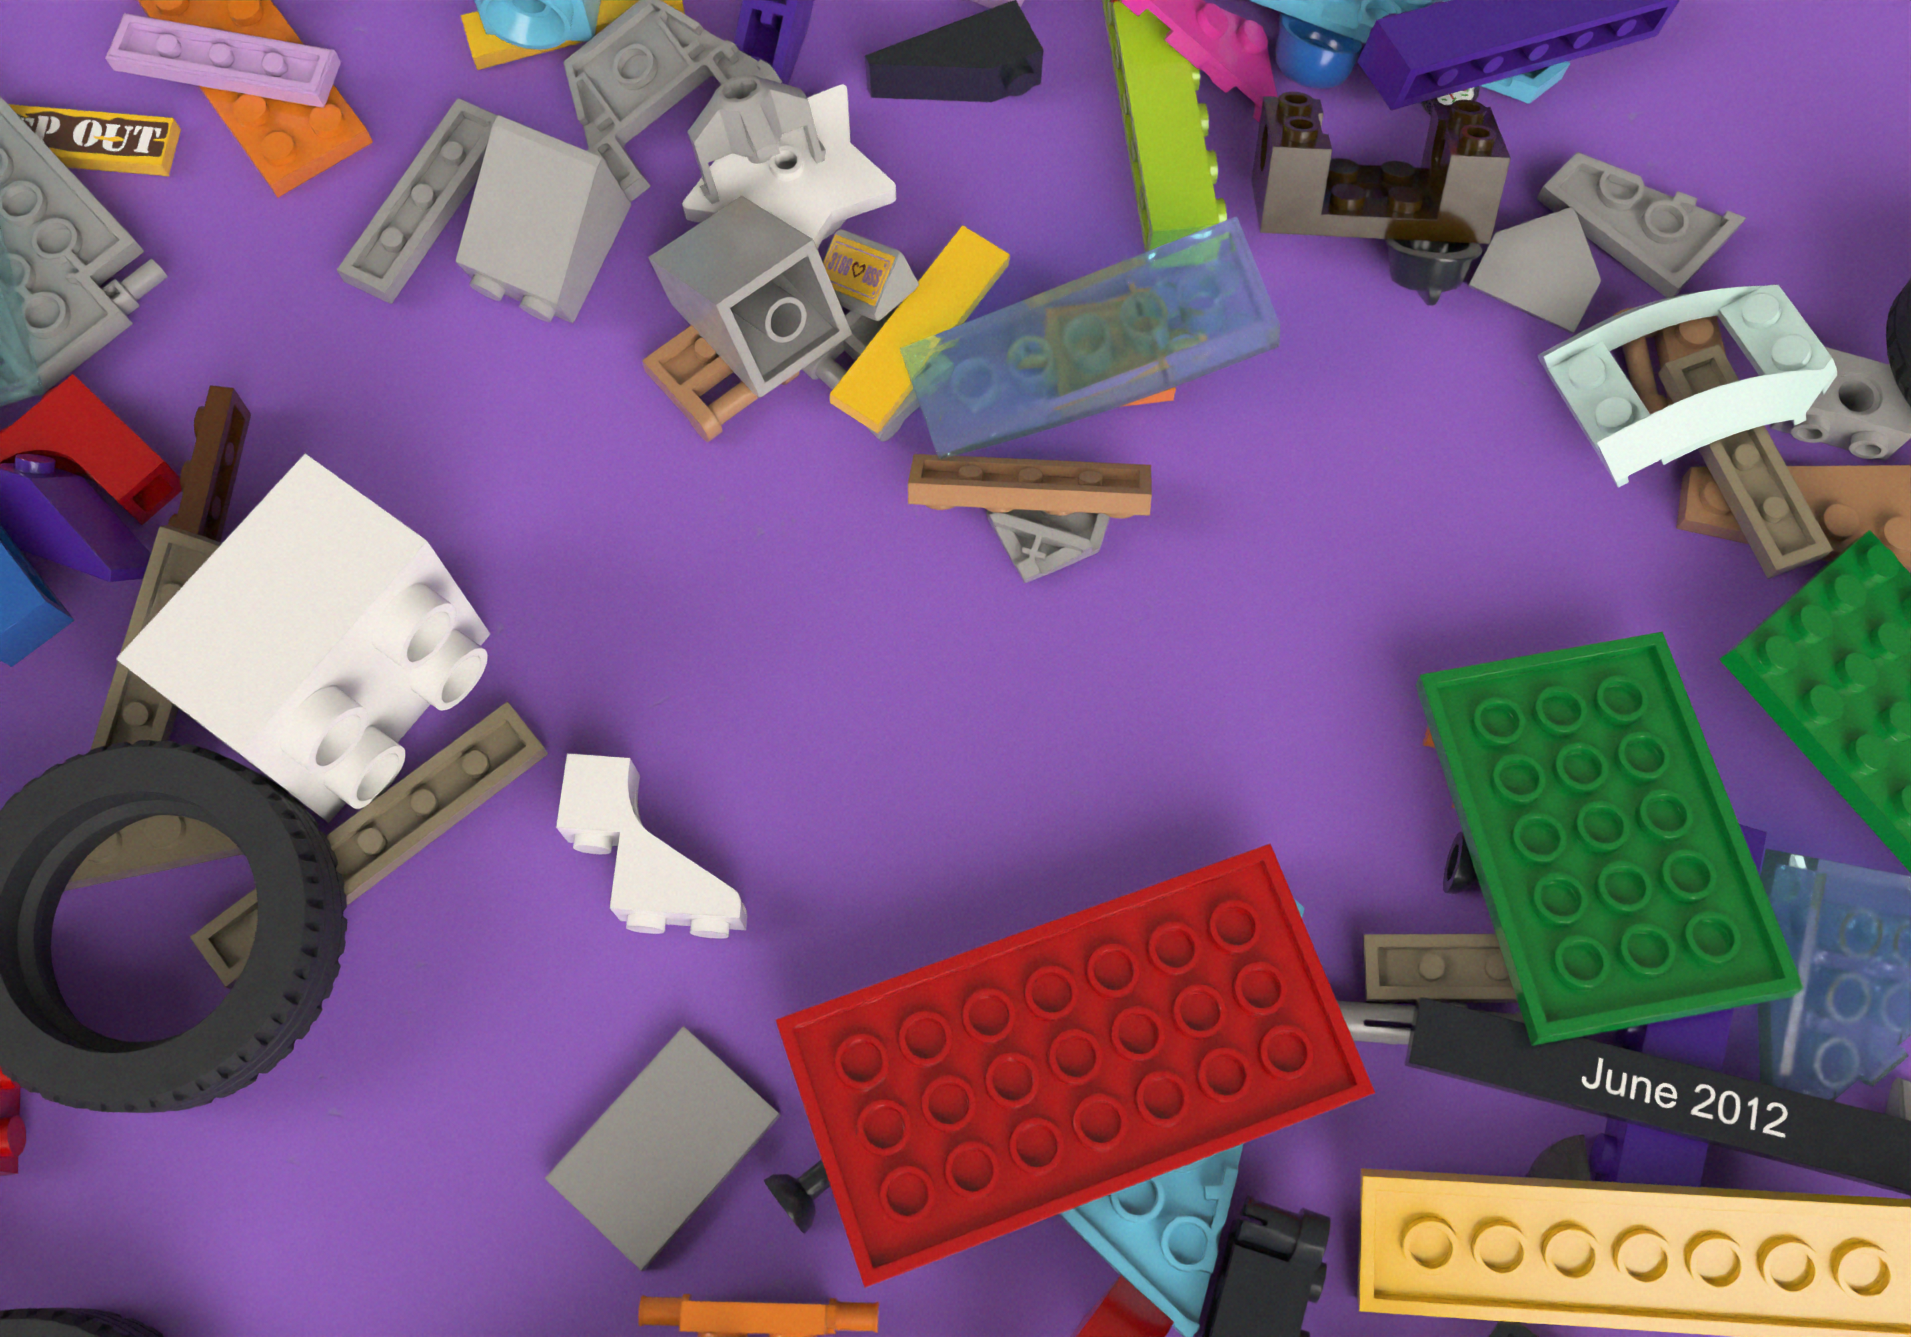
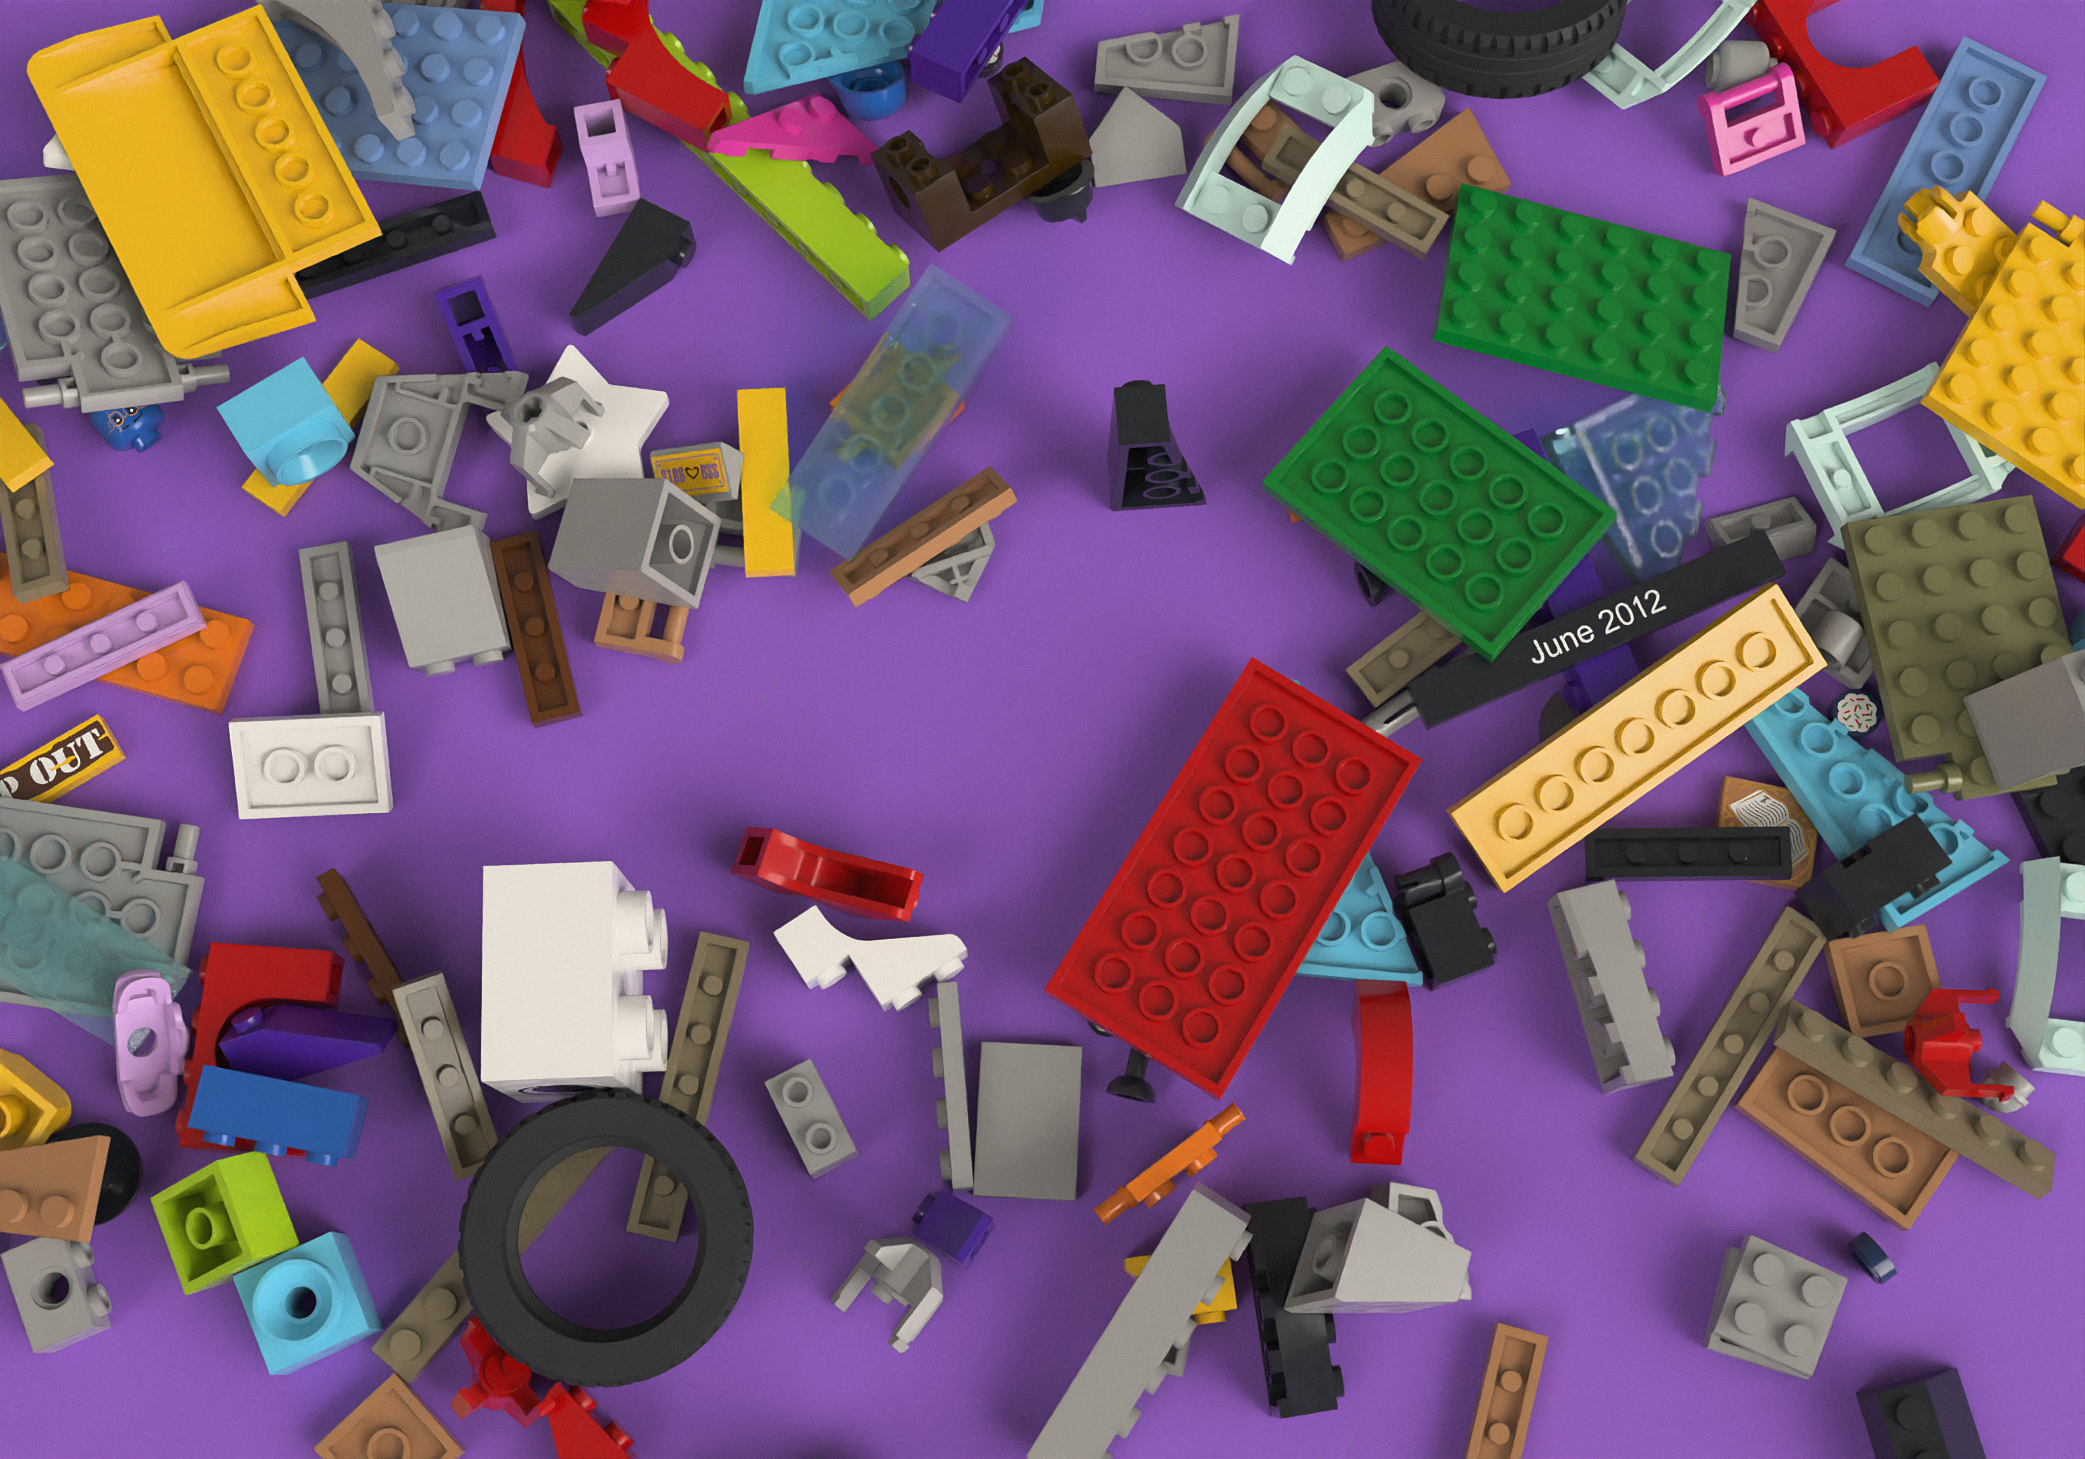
camera: 40 degrees left, 5 degrees up
none -> white plate [228,711,393,819]
none -> reddish brown plate [489,530,583,729]
none -> red arch [730,827,924,923]
none -> light grey brick [764,1059,860,1179]
none -> light grey piece [831,1236,943,1354]
none -> dark purple slope [912,1189,995,1270]
none -> light grey plate [928,981,974,1192]
none -> black wedge [1107,380,1207,512]

